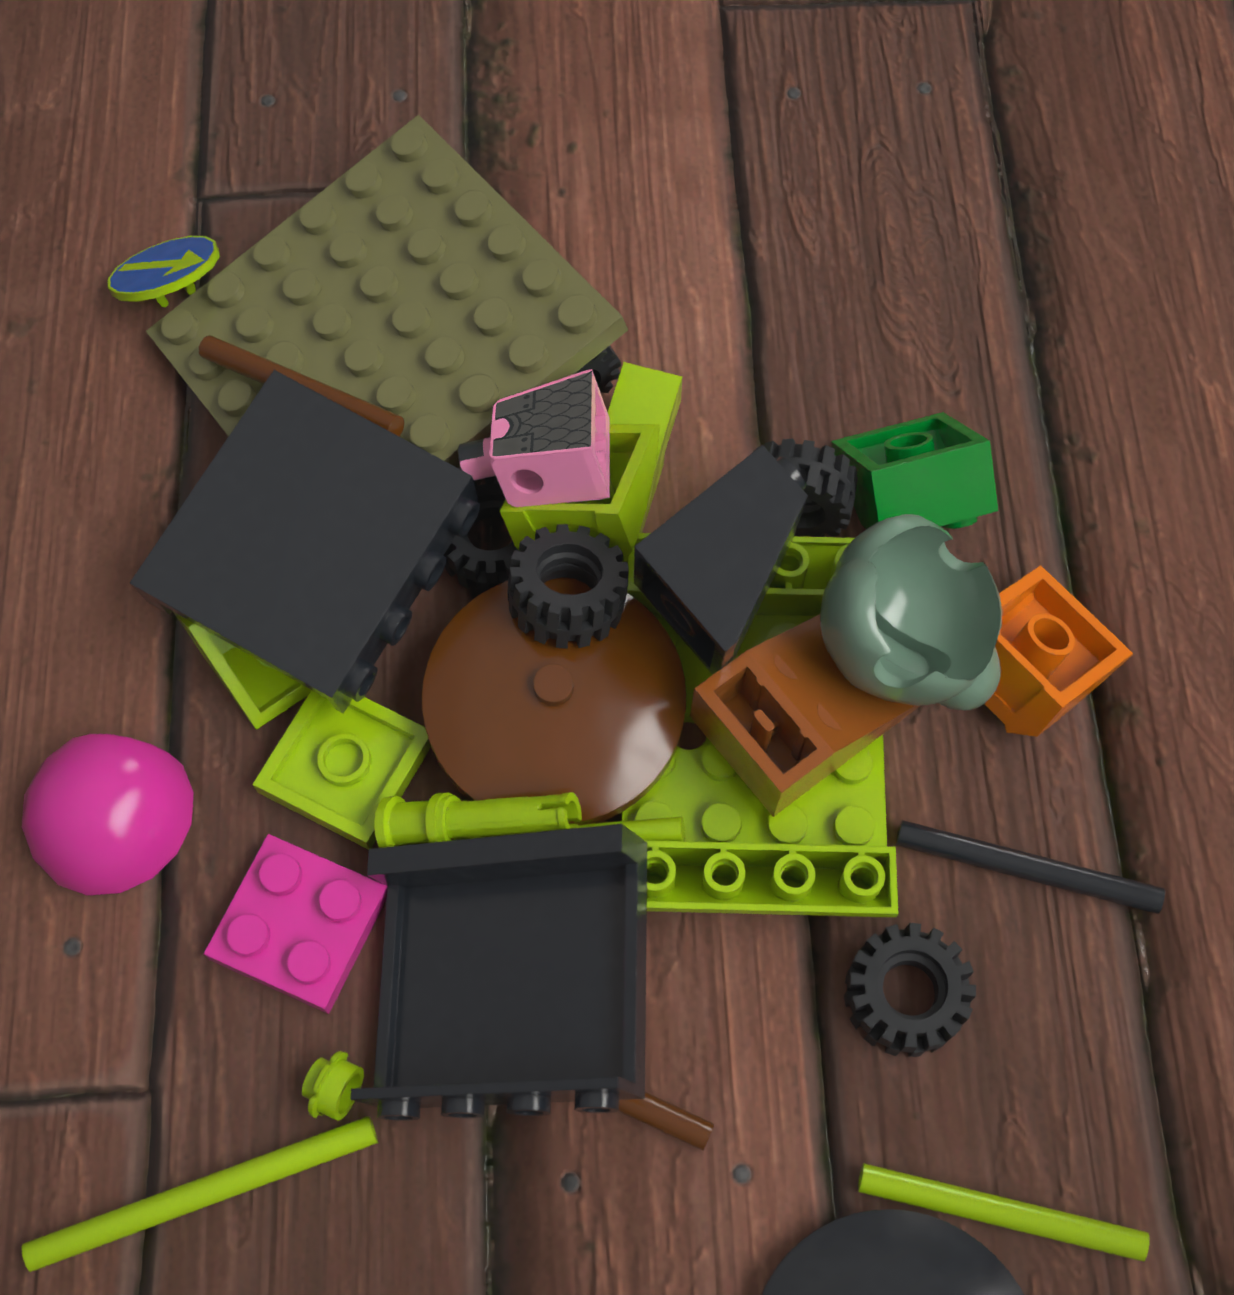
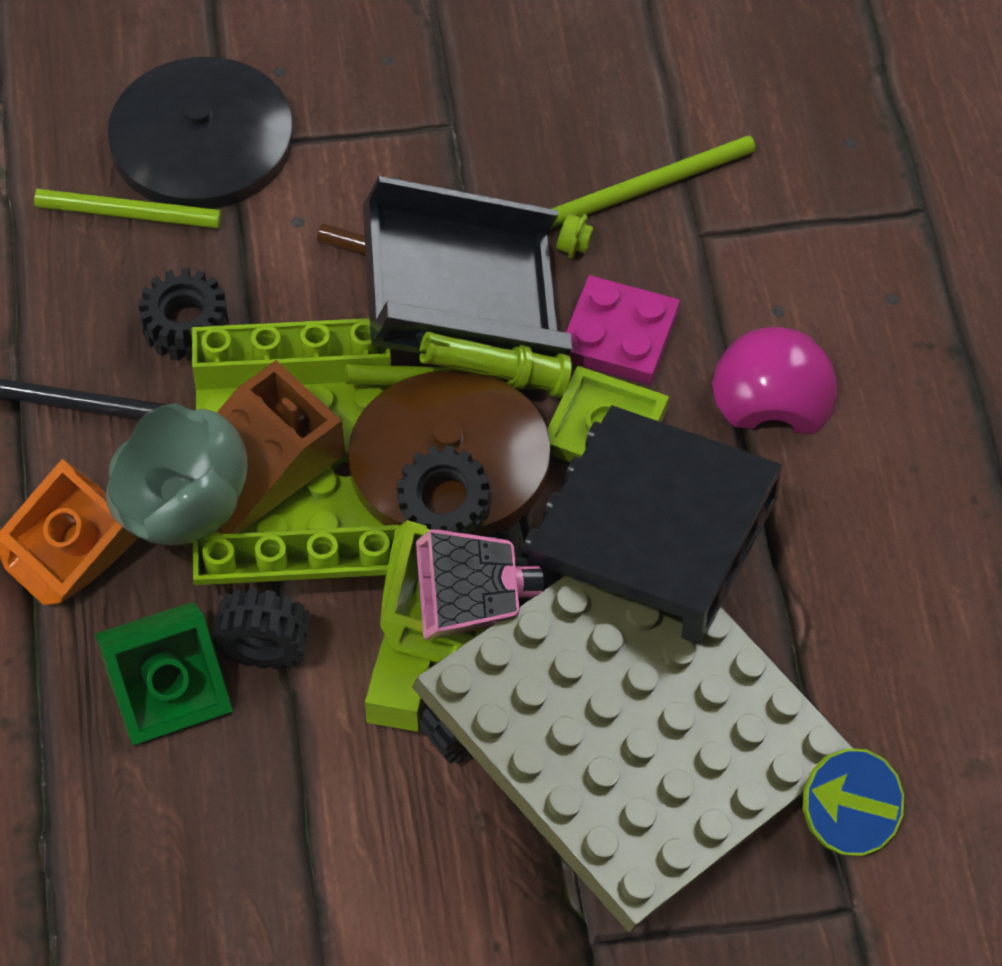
camera: 175 degrees right, 10 degrees down
reddish brown bar [199,335,405,437] -> none
black slope [634,445,808,675] -> none

